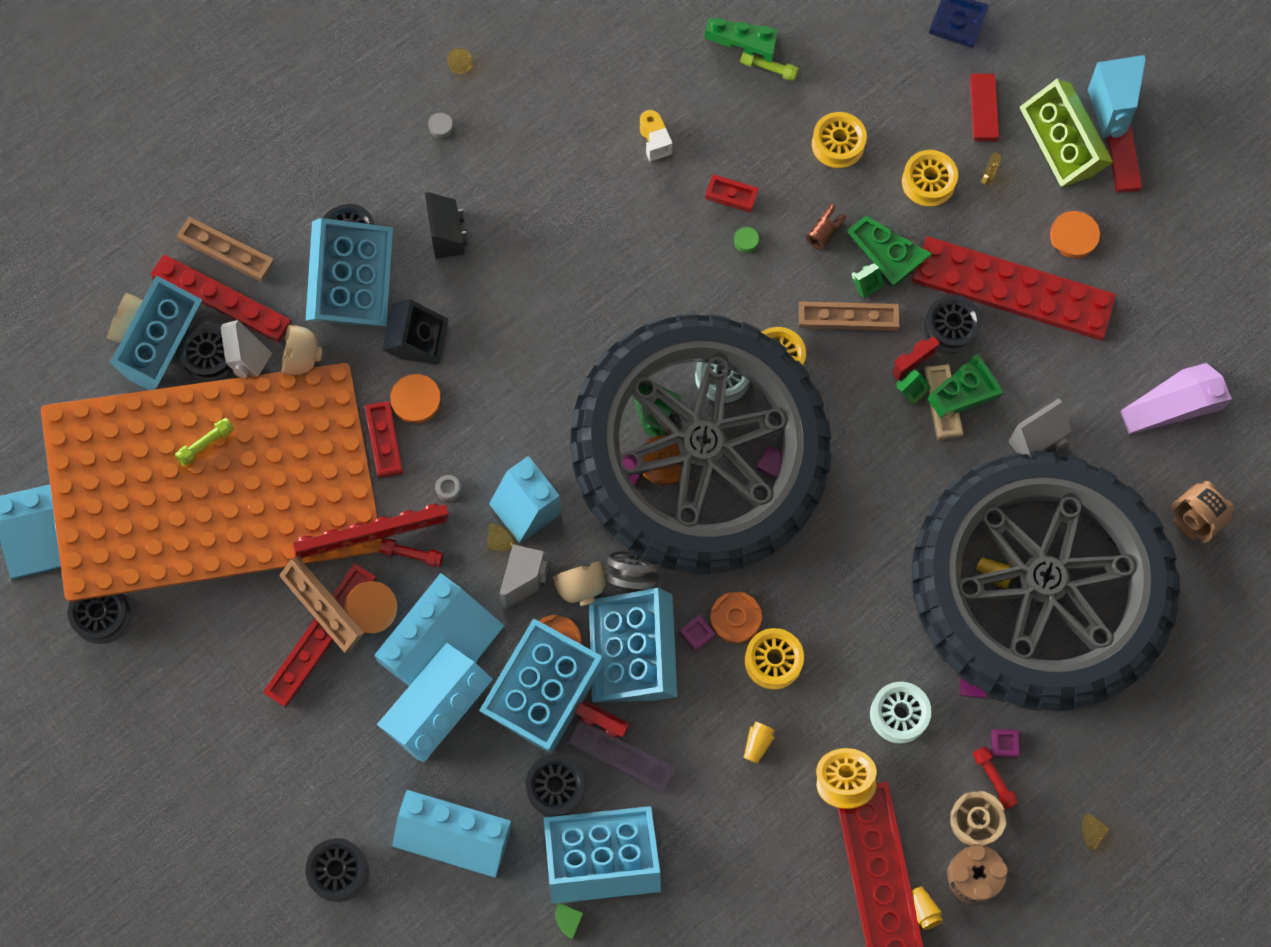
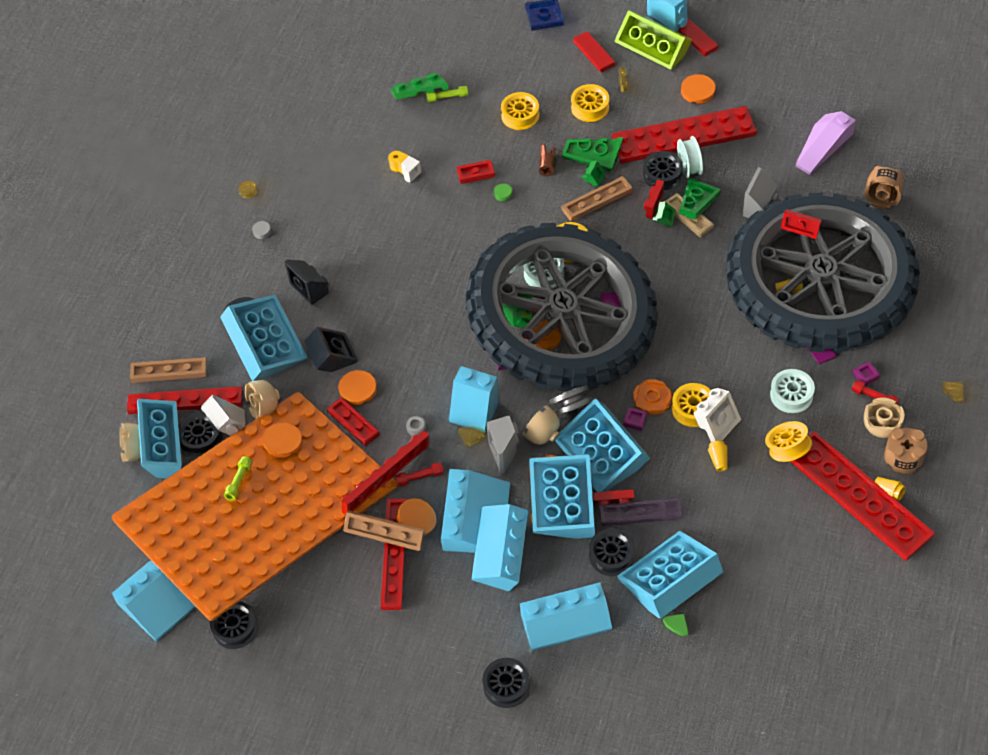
camera: 25 degrees left, 15 degrees down
none -> orange tile [263,423,302,458]
none -> light aqua wheel [677,136,703,178]
none -> white plate [694,388,741,442]
none -> red tile [781,209,822,239]

